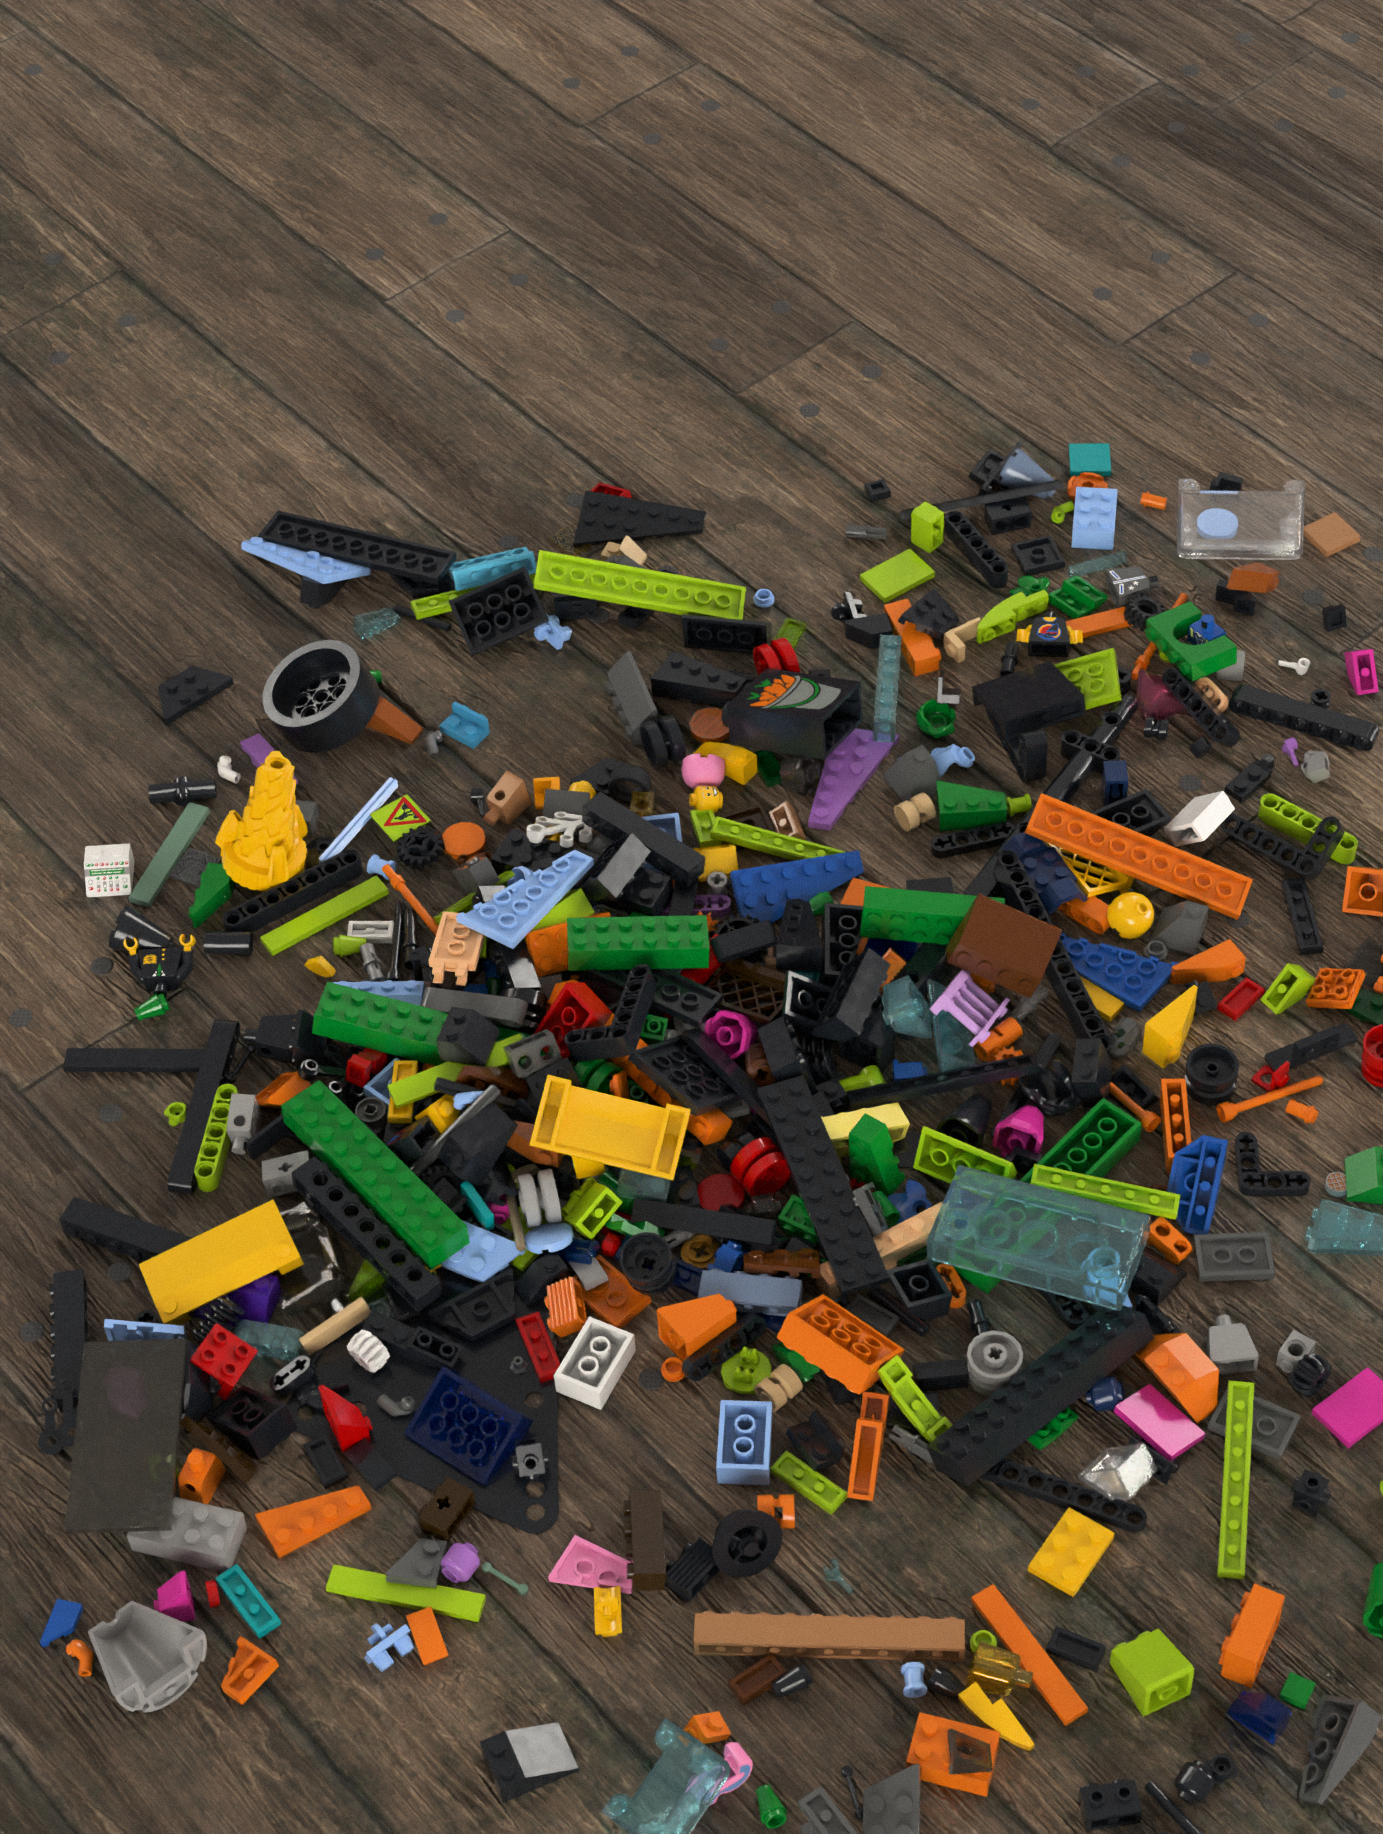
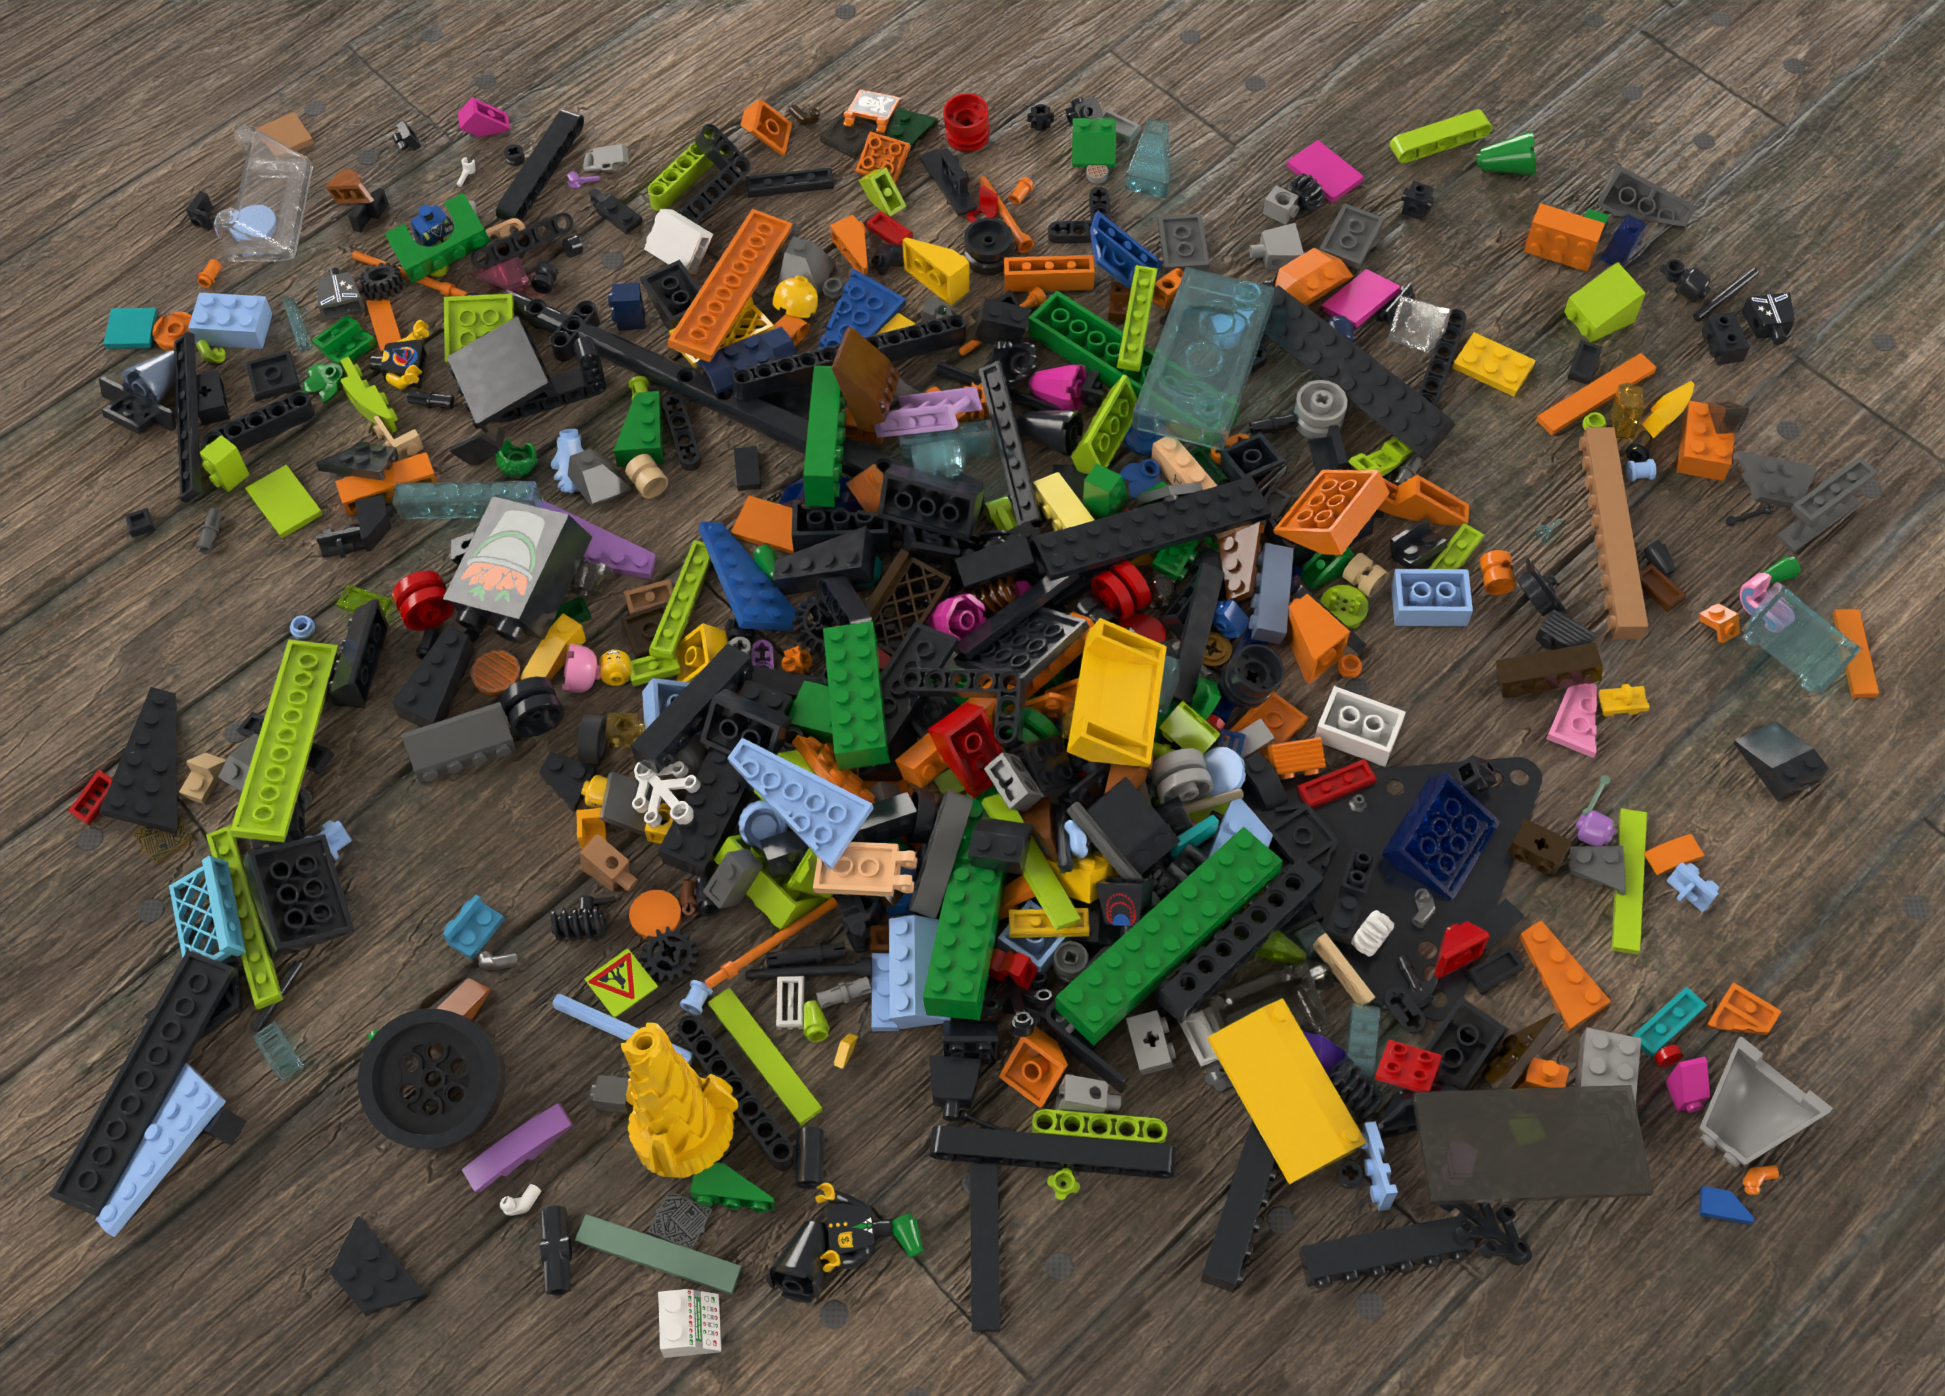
camera: 95 degrees left, 10 degrees up
blue brick [893,1059,927,1082] -> none
lime tile [1217,1380,1254,1579] -> none
none -> black piece [551,905,607,941]

